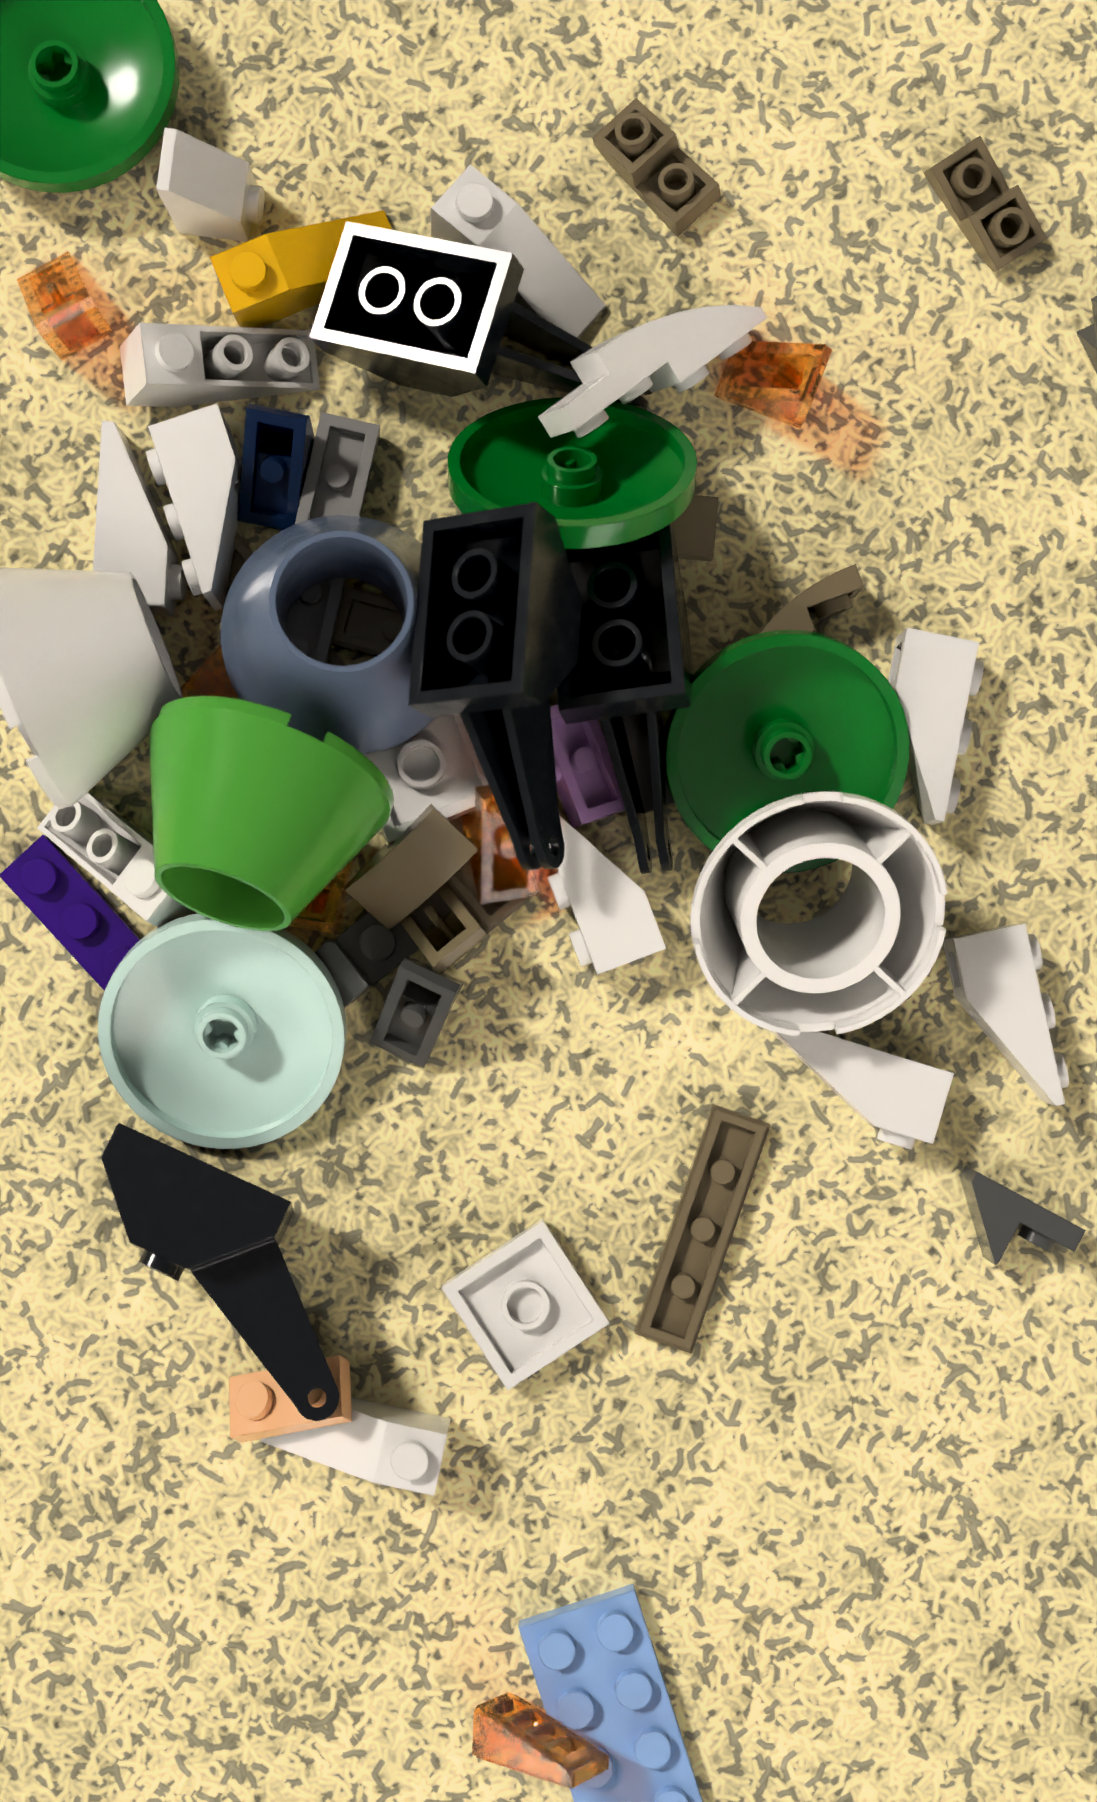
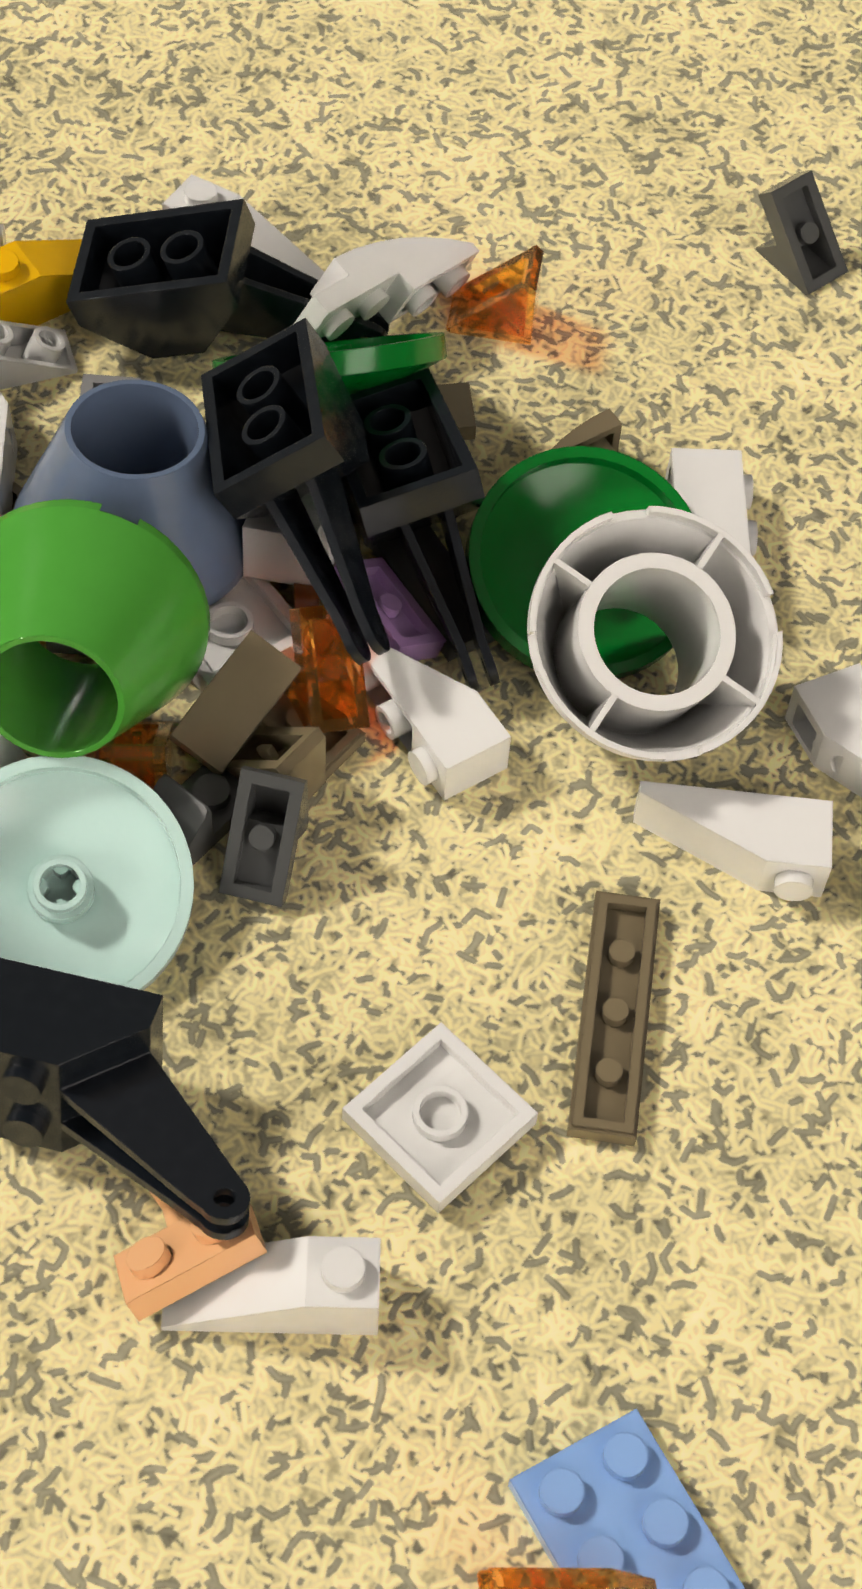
camera: 15 degrees left, 30 degrees down
dark blue slope [237,403,315,530] -> none
dark tan slope [592,98,721,237] -> none
dark tan slope [923,136,1047,272] -> none

